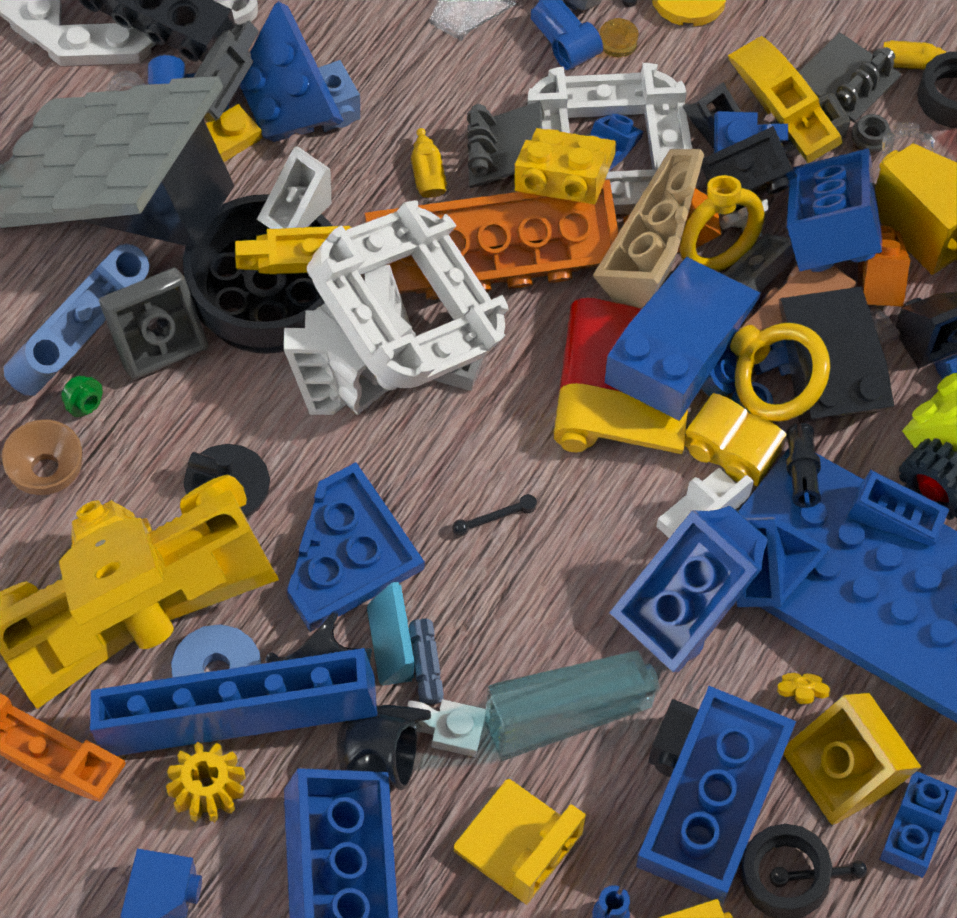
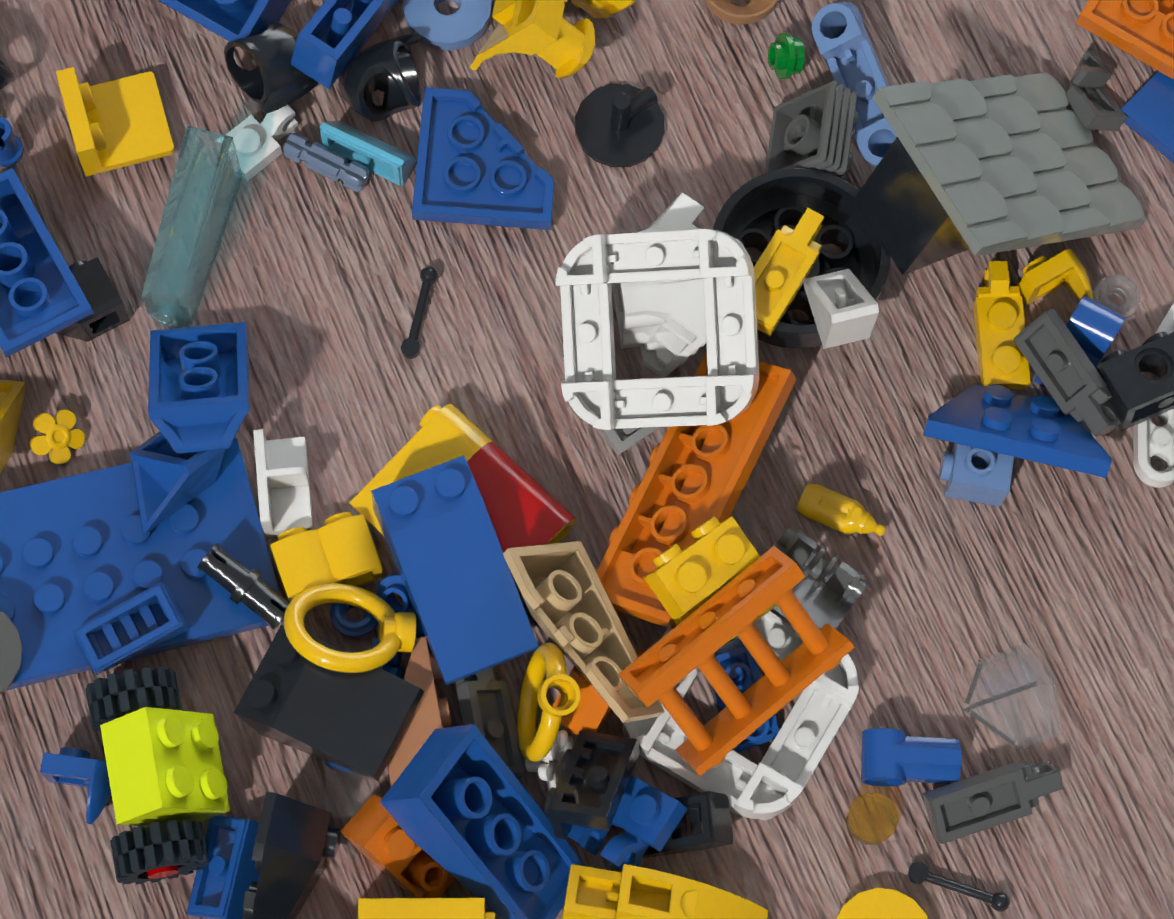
camera: 125 degrees right, 10 degrees up
none -> orange fence [618,546,855,776]

